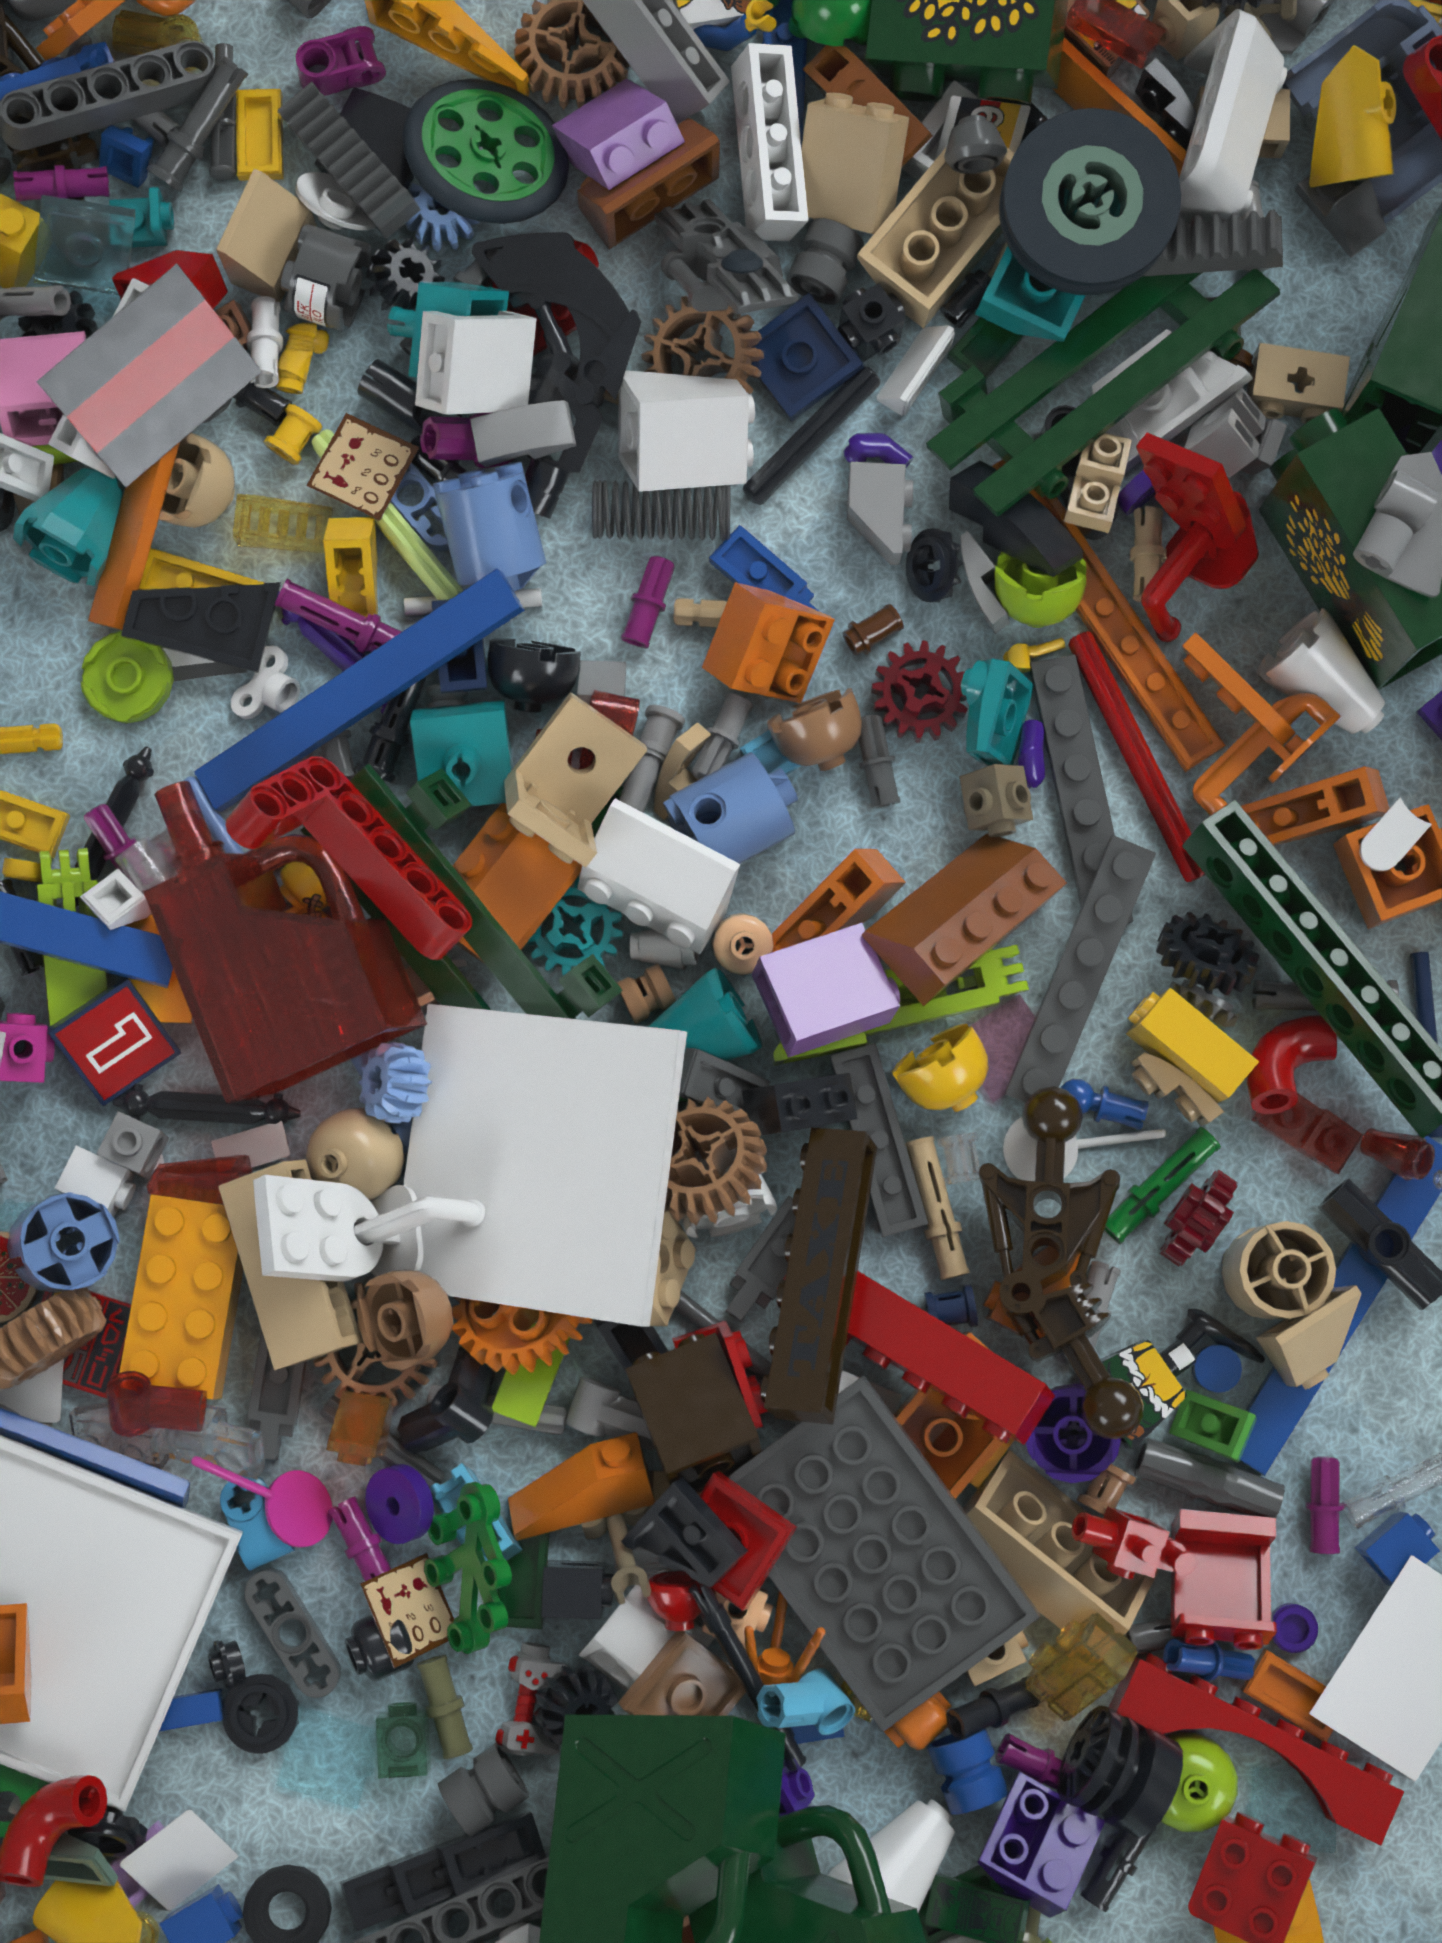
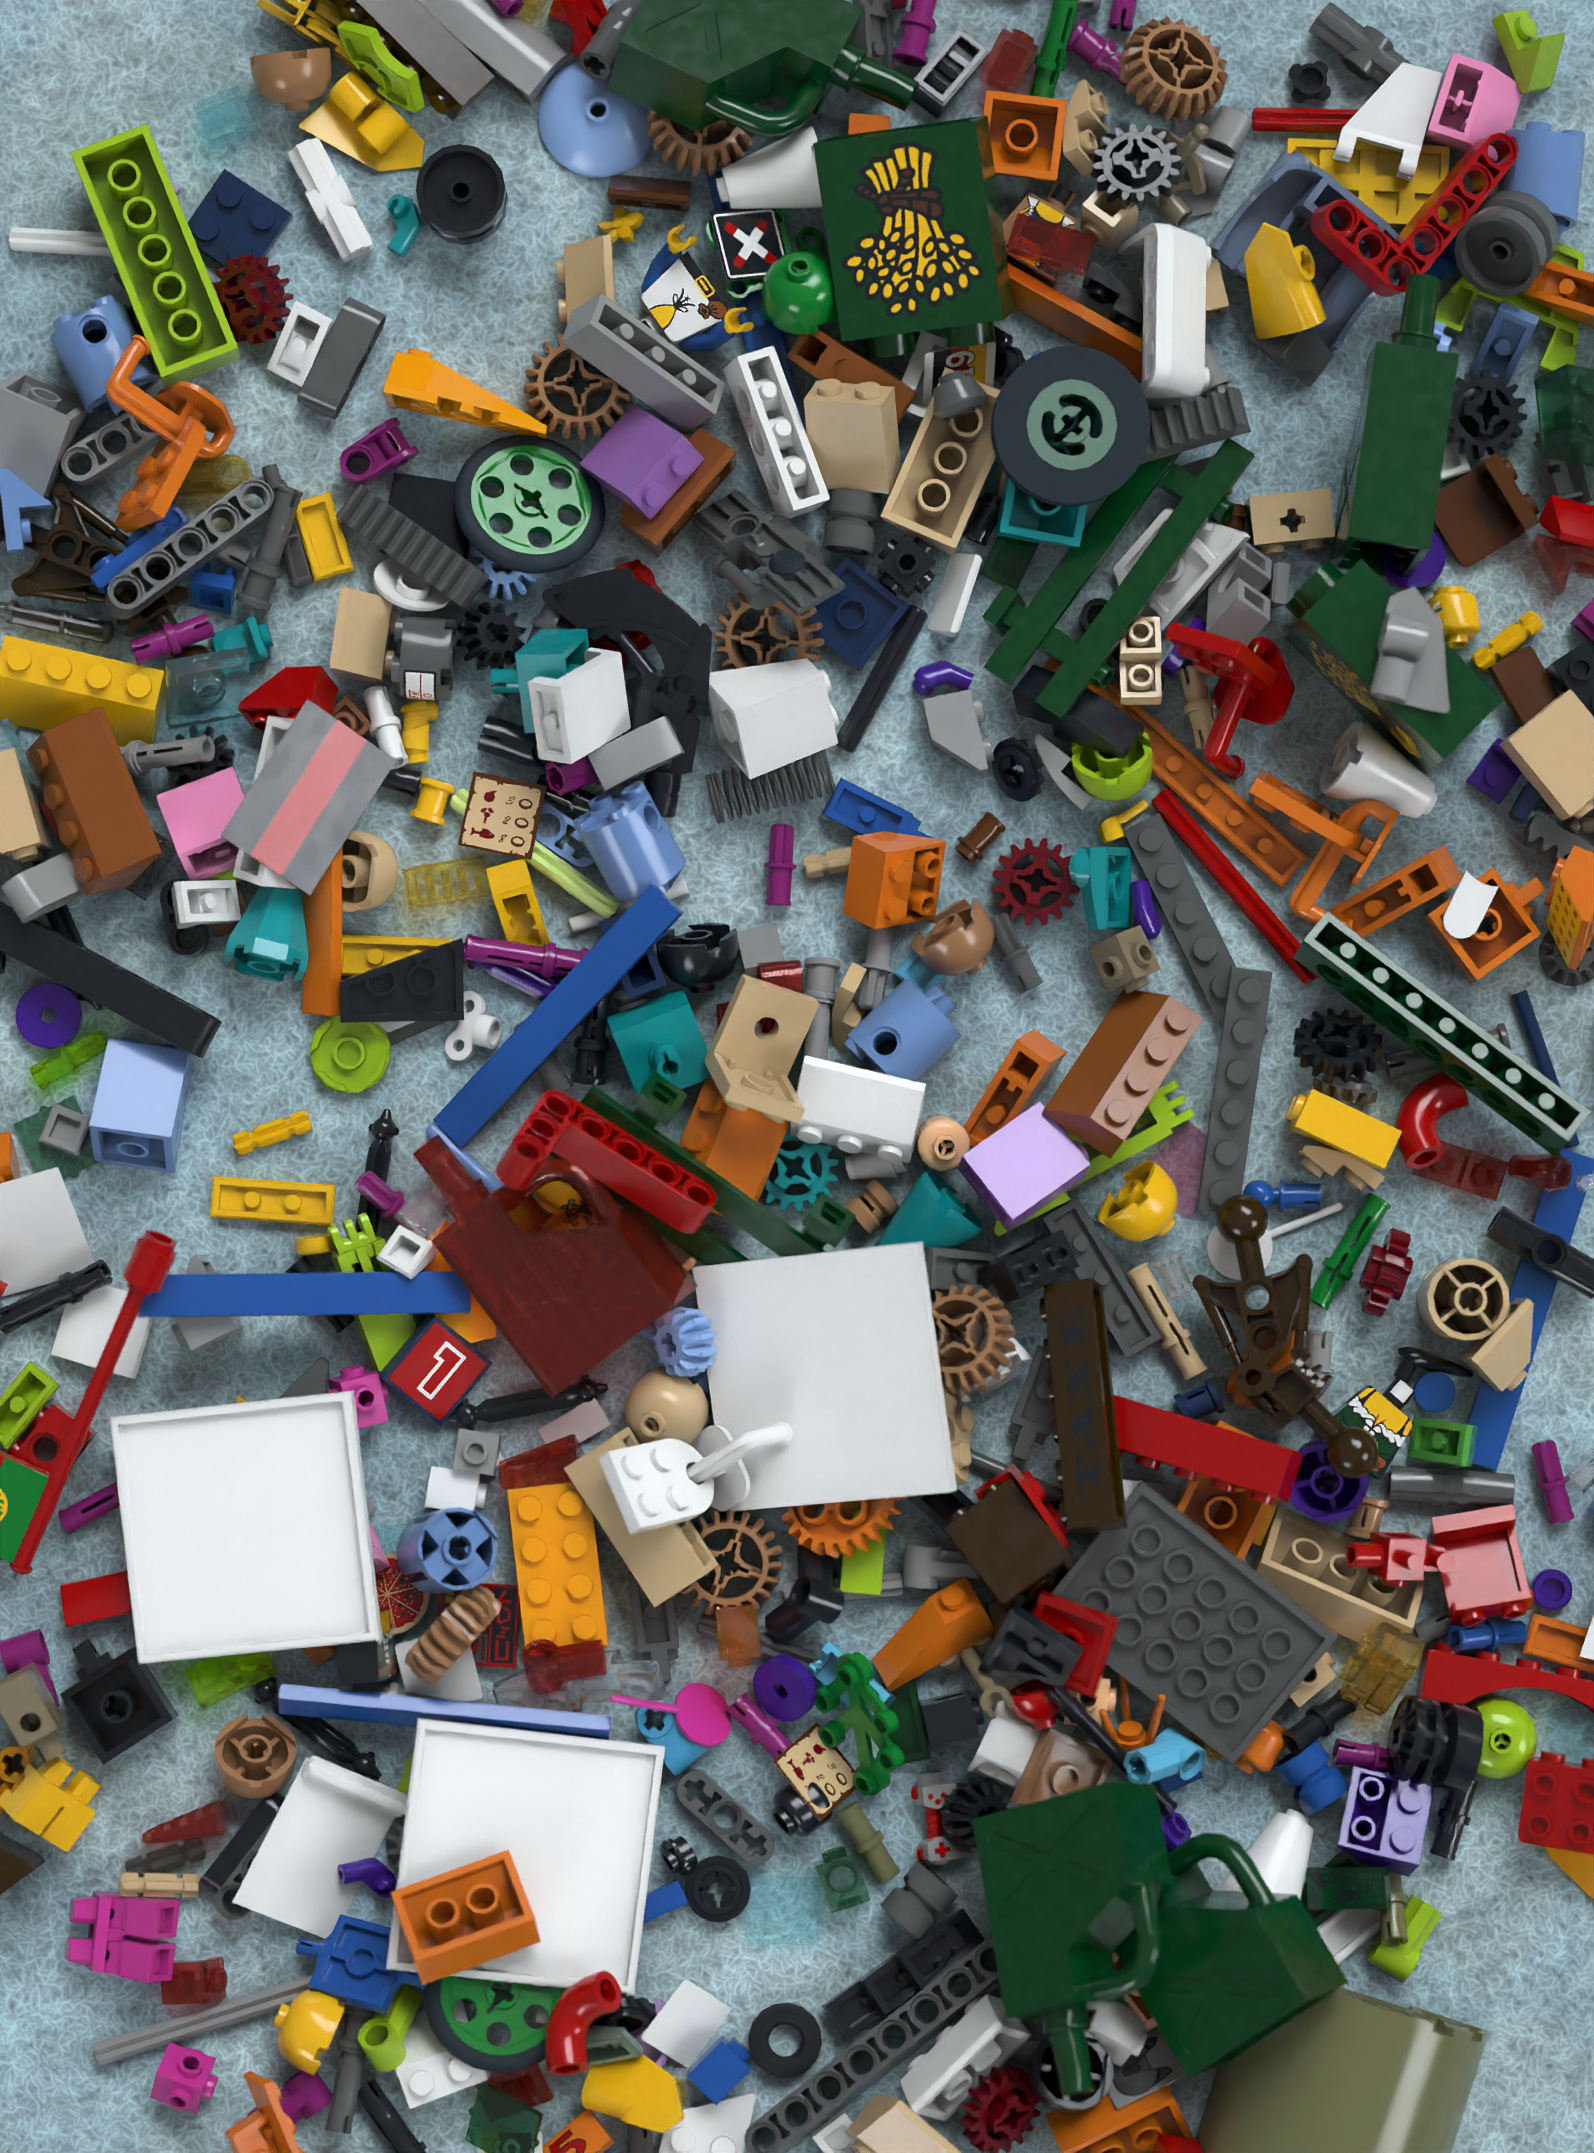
camera: 15 degrees left, 5 degrees up
medium nougat cylinder [357,1269,453,1370] -> none

